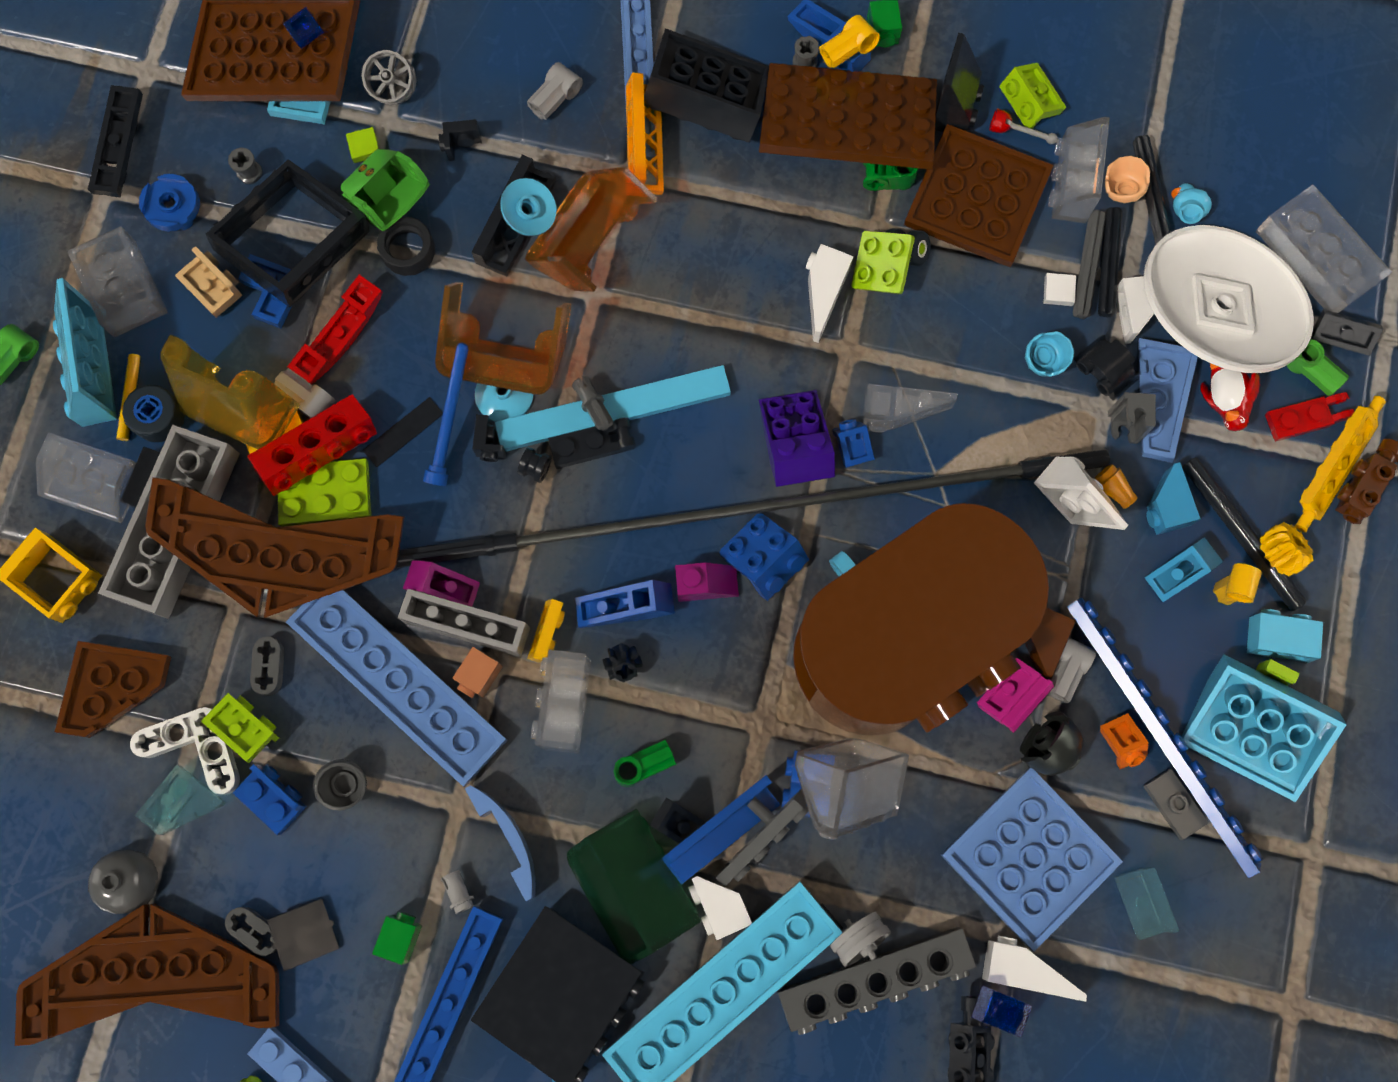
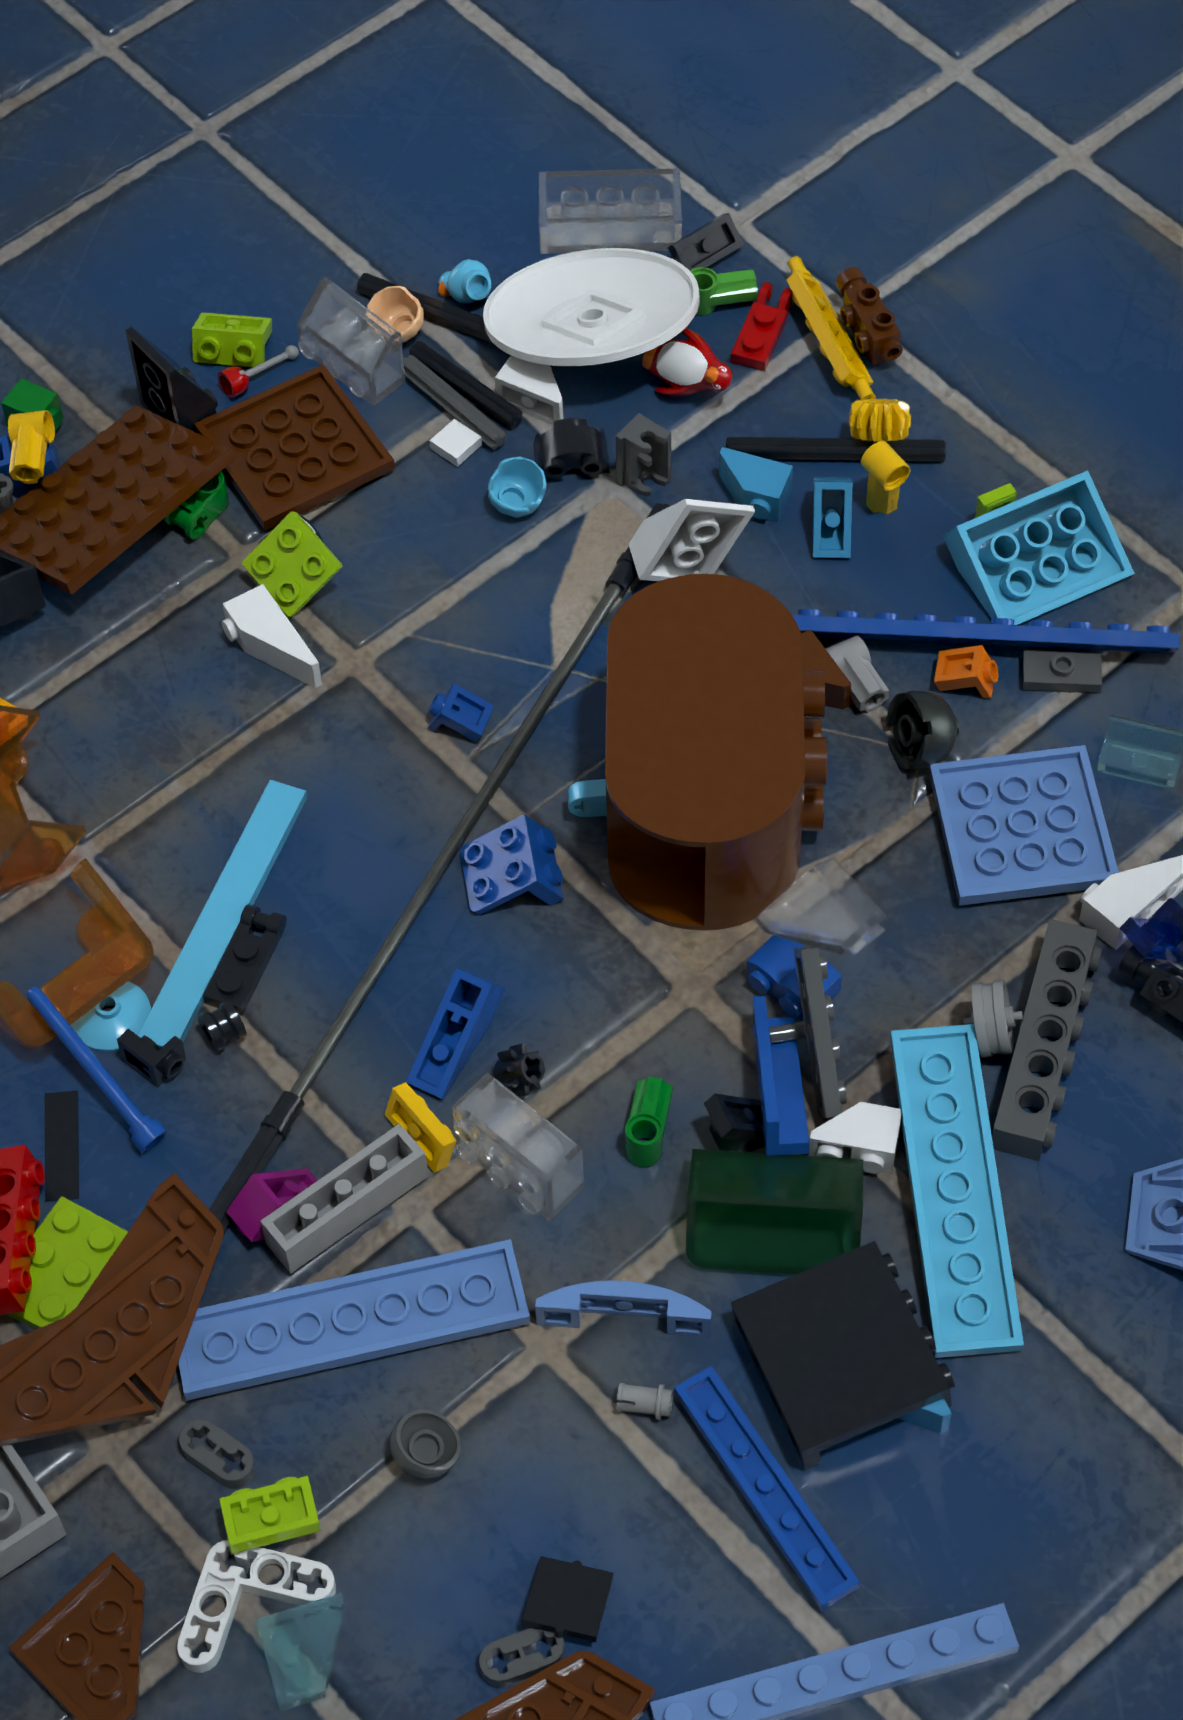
camera: 55 degrees left, 20 degrees down
blue bracket [233,764,307,835] -> none
green brick [372,911,422,965] -> none
nougat brick [452,647,503,698] -> none
dark grey axle [572,376,613,431] -> none
magenta slope [675,563,739,602] -> none
dark purple slope [759,390,835,487] -> none
clear slope [862,384,958,432] -> none
dark pink plate [977,658,1054,733] -> none
medium blue wing [1138,338,1198,463] -> none
medium azure brick [1247,609,1323,663] -> none

